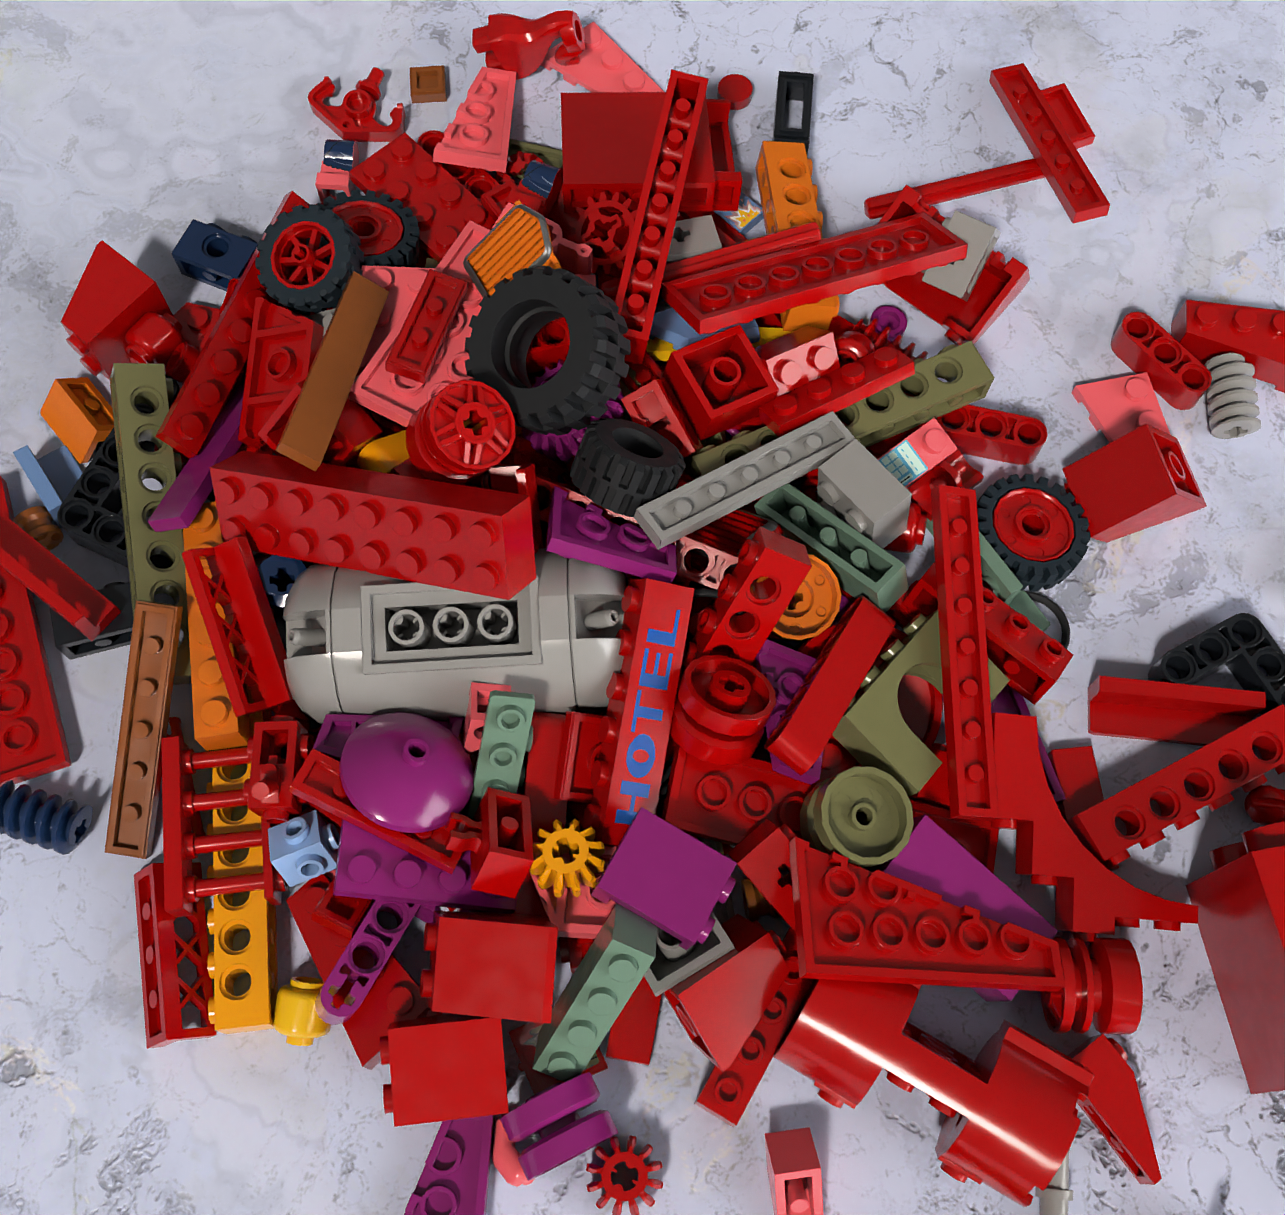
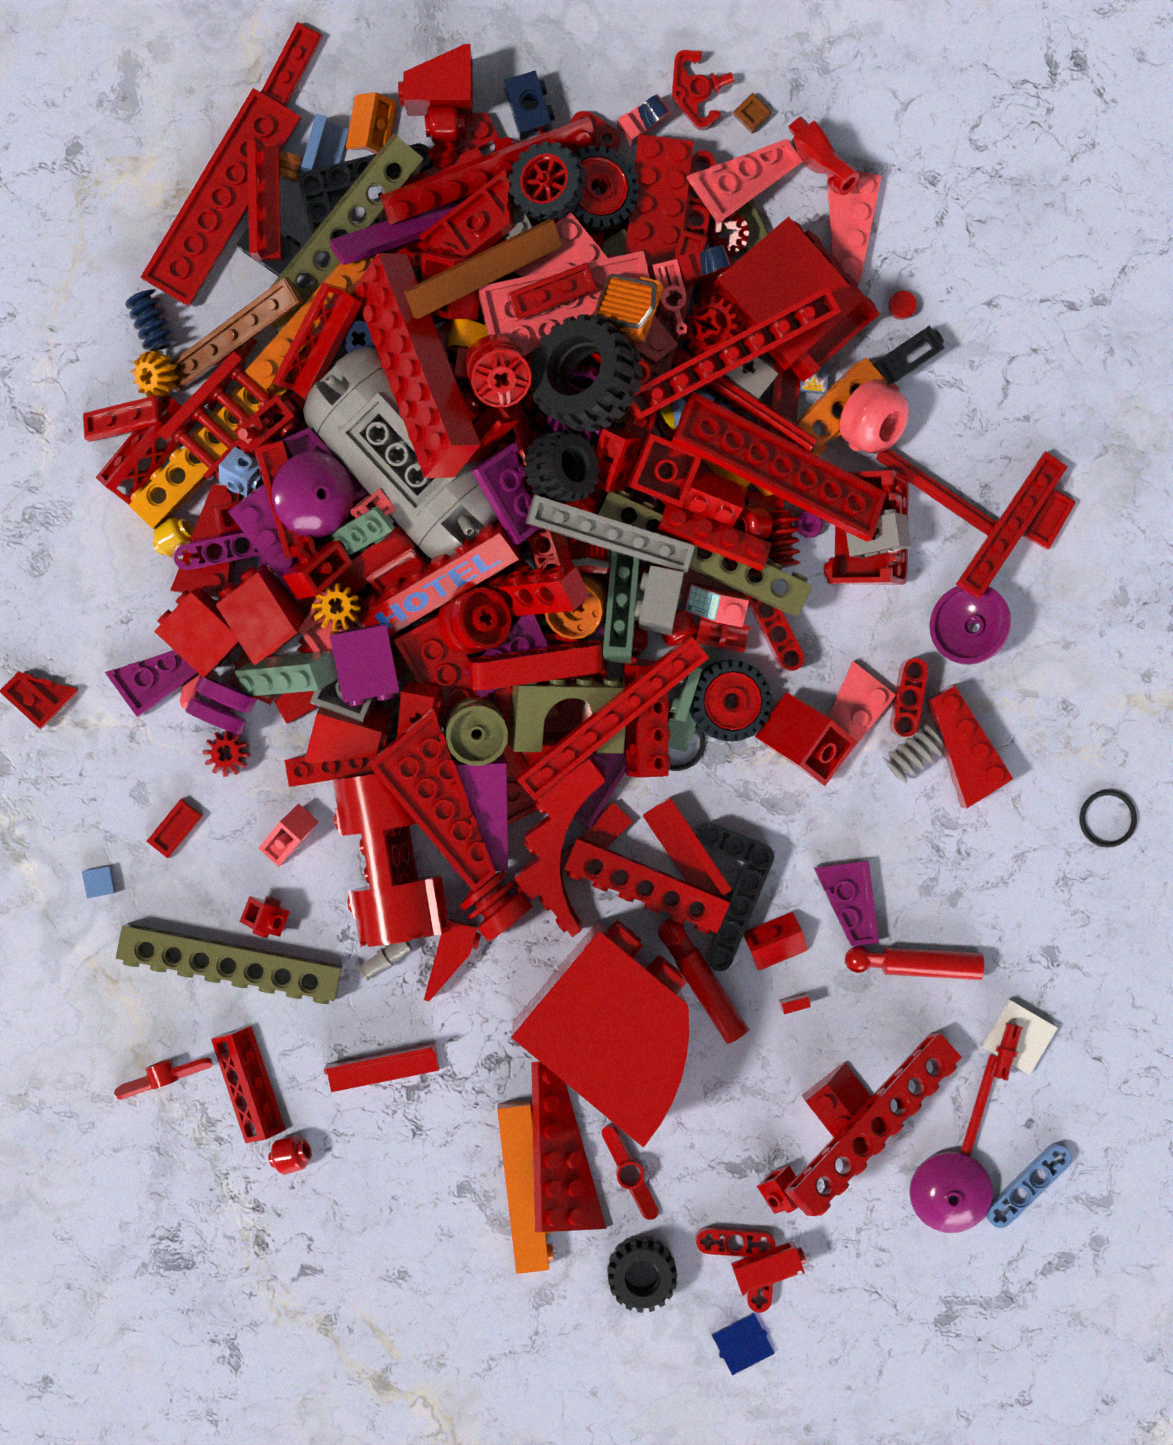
camera: 50 degrees right, 20 degrees up
none -> red tile [83,395,163,442]
none -> light orange gear [130,350,179,398]
none -> coral piece [840,380,909,454]
none -> magenta dish [930,586,1011,665]

